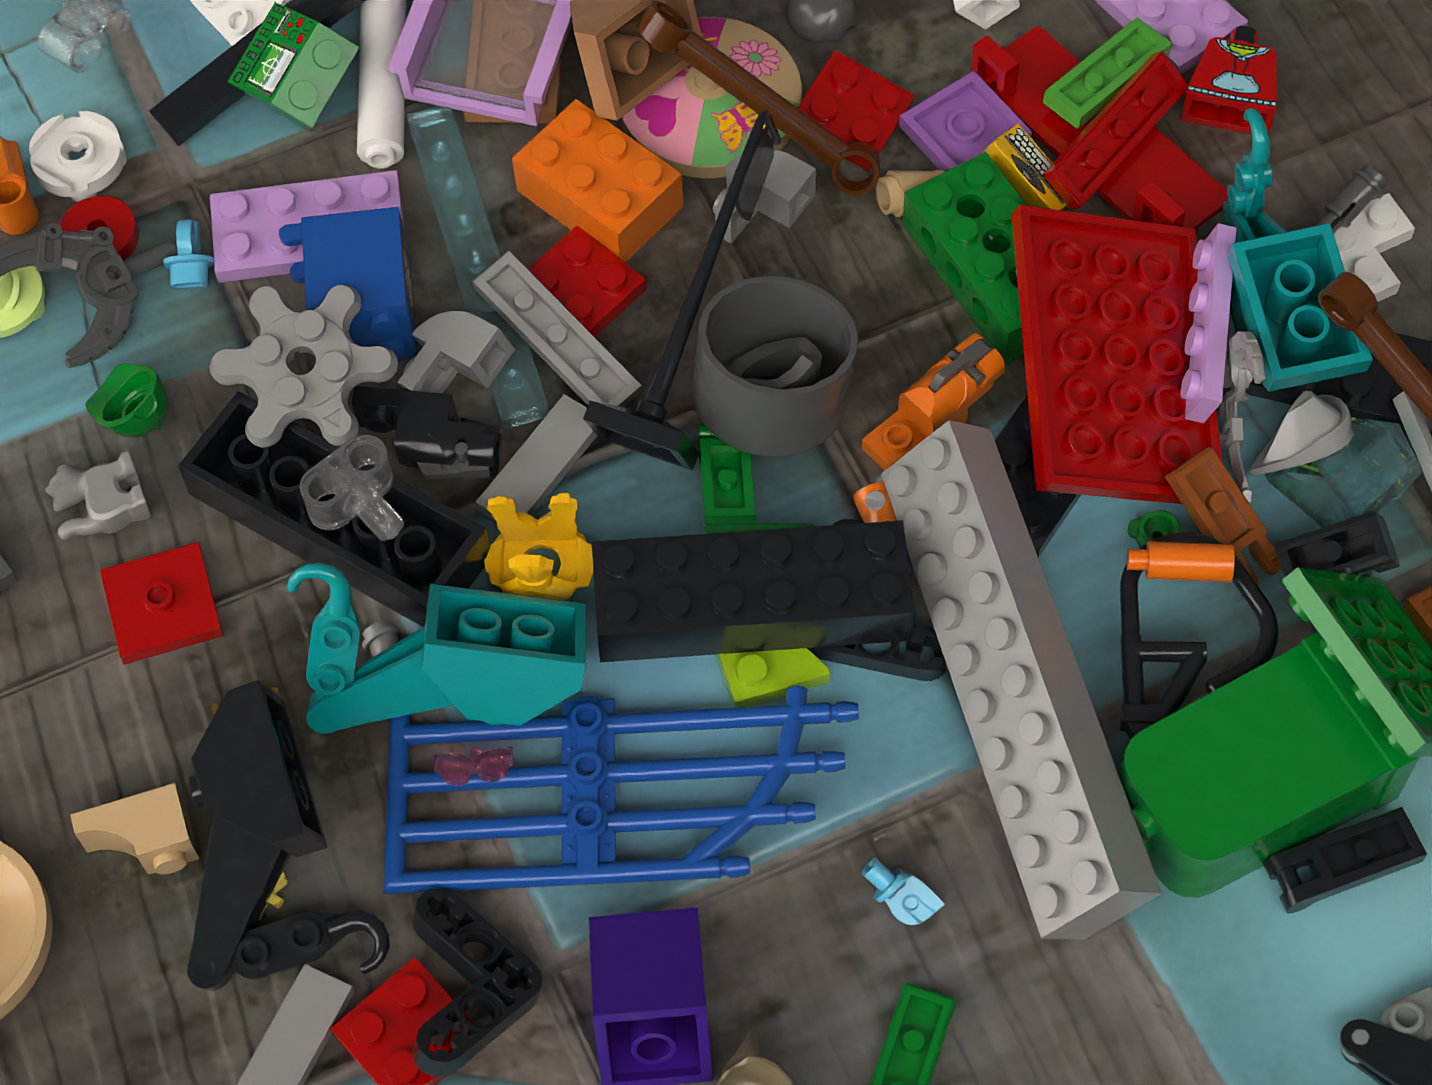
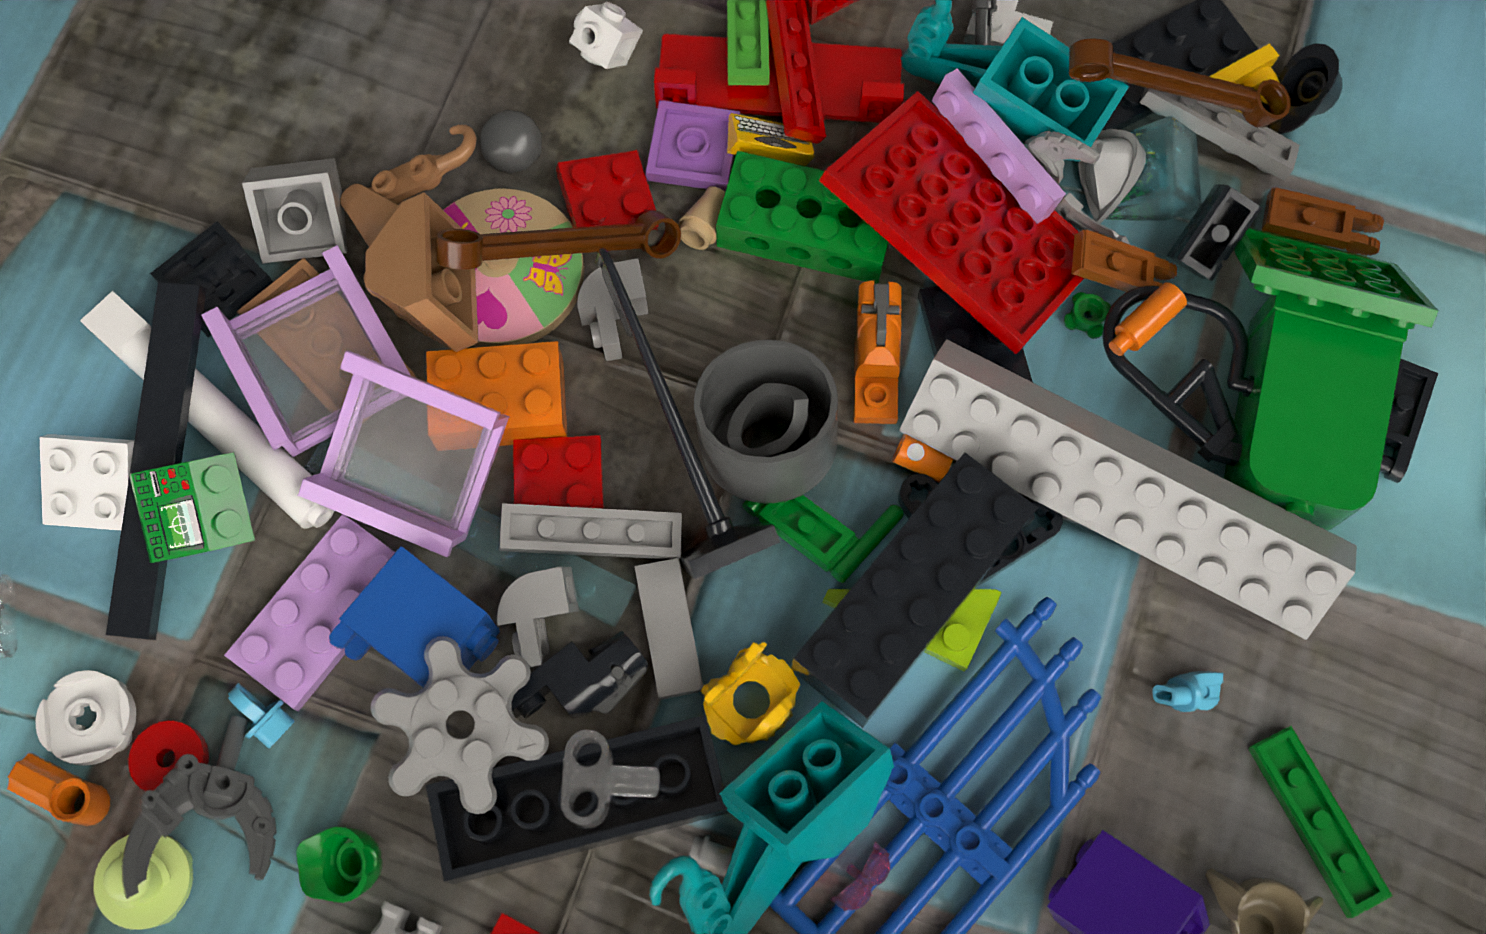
camera: 50 degrees left, 10 degrees up
none -> piece [298,351,509,557]

